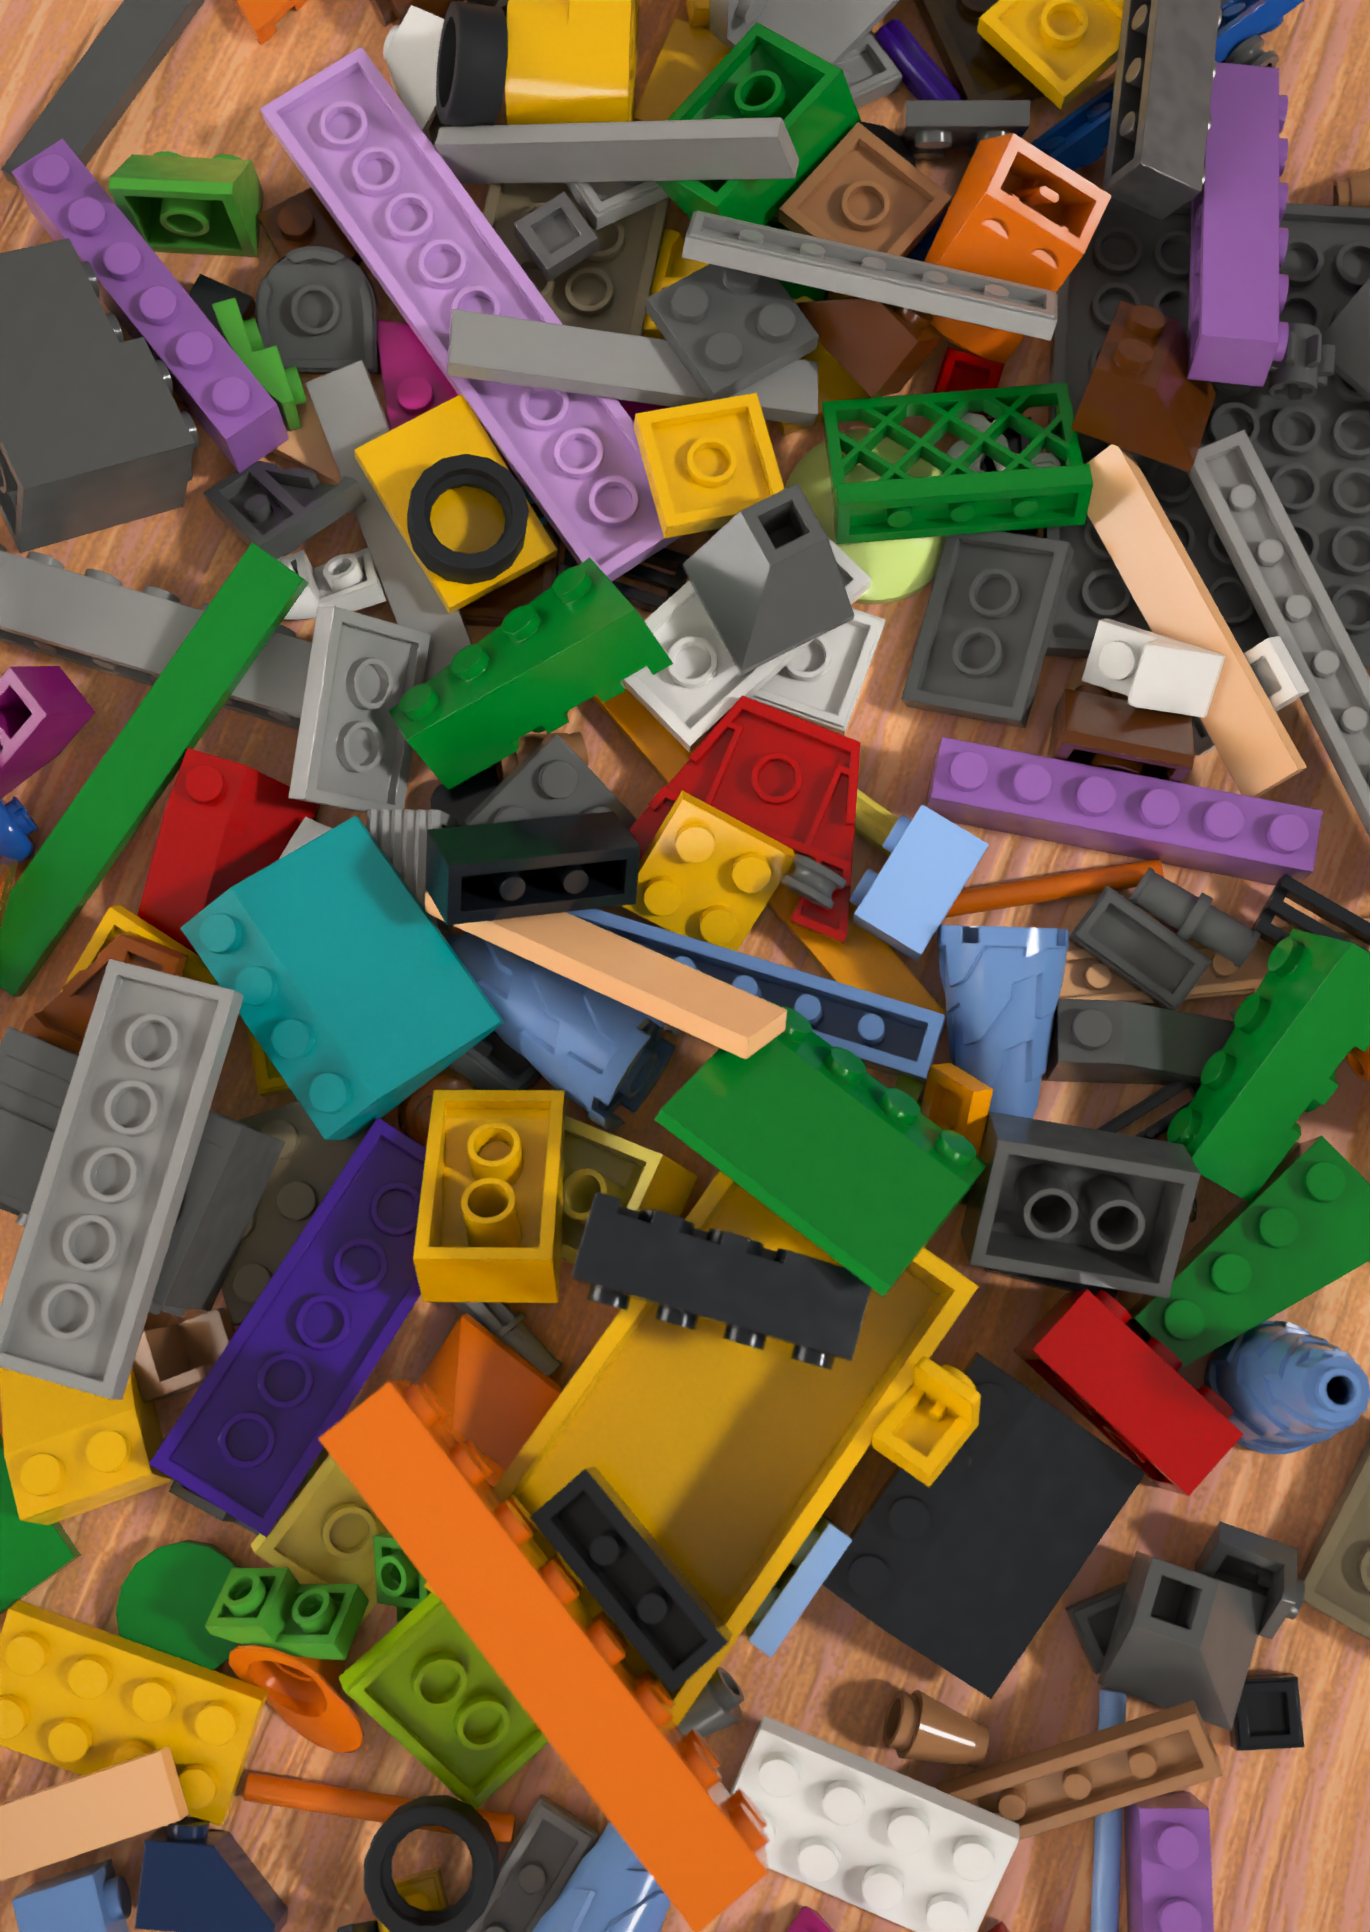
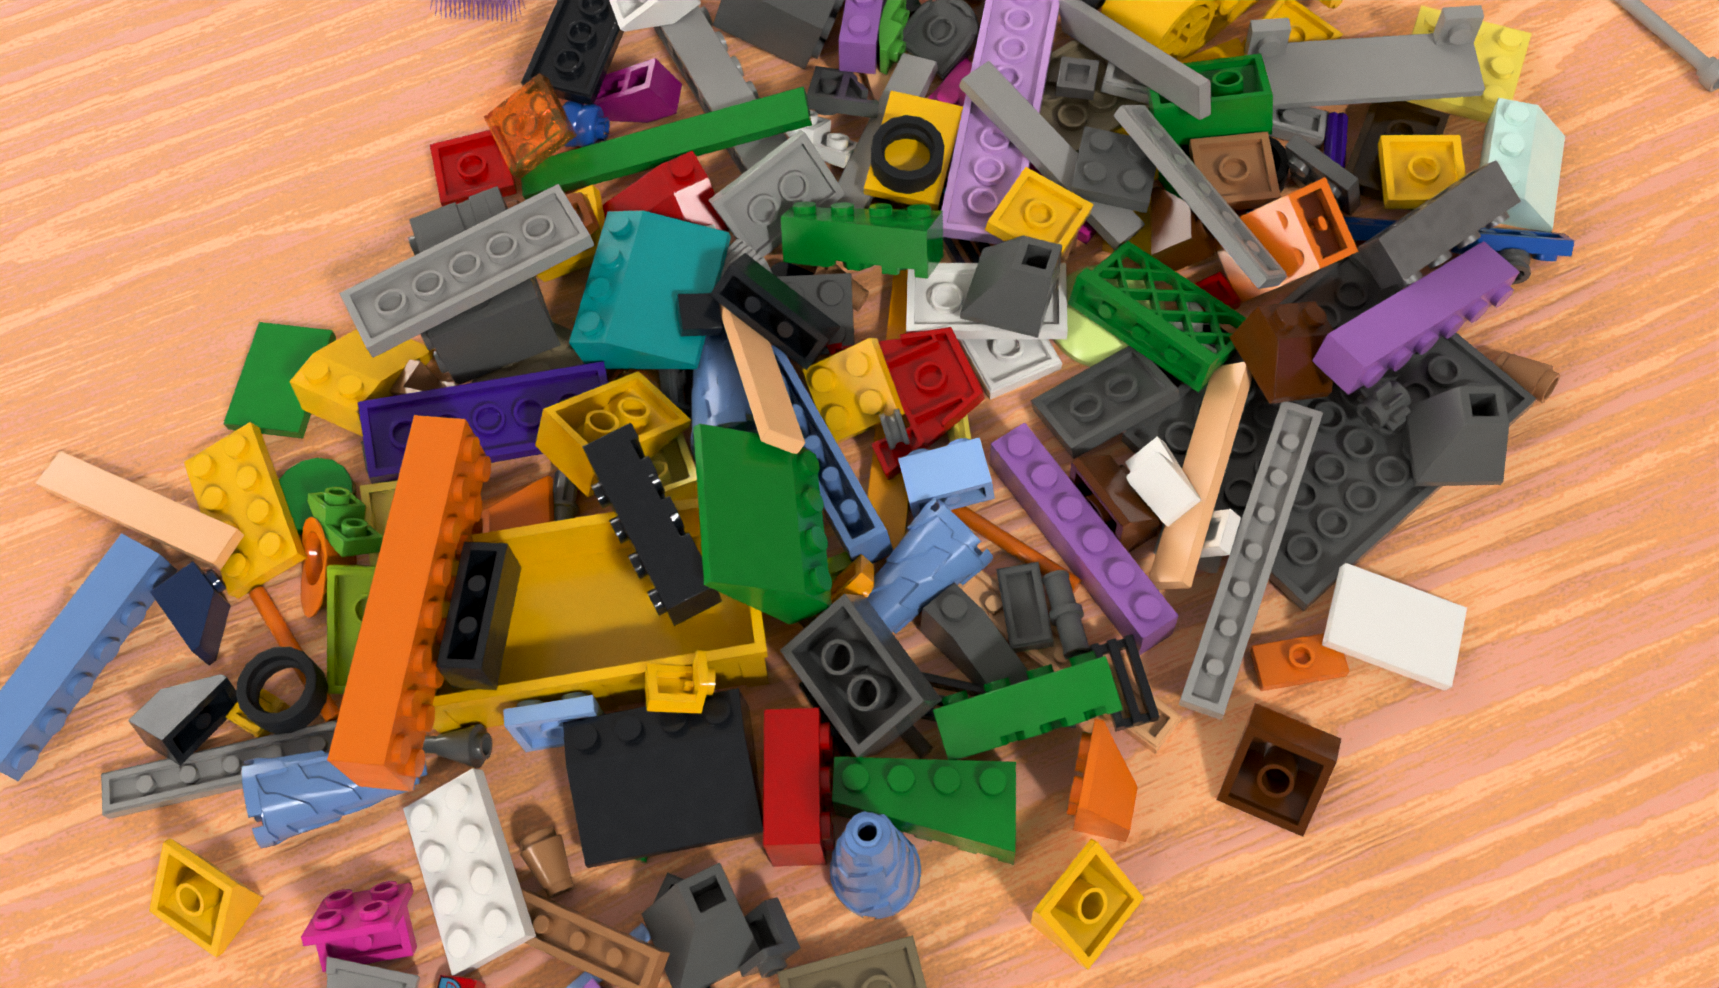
camera: 50 degrees right, 15 degrees down
none -> black tile [676,293,723,337]

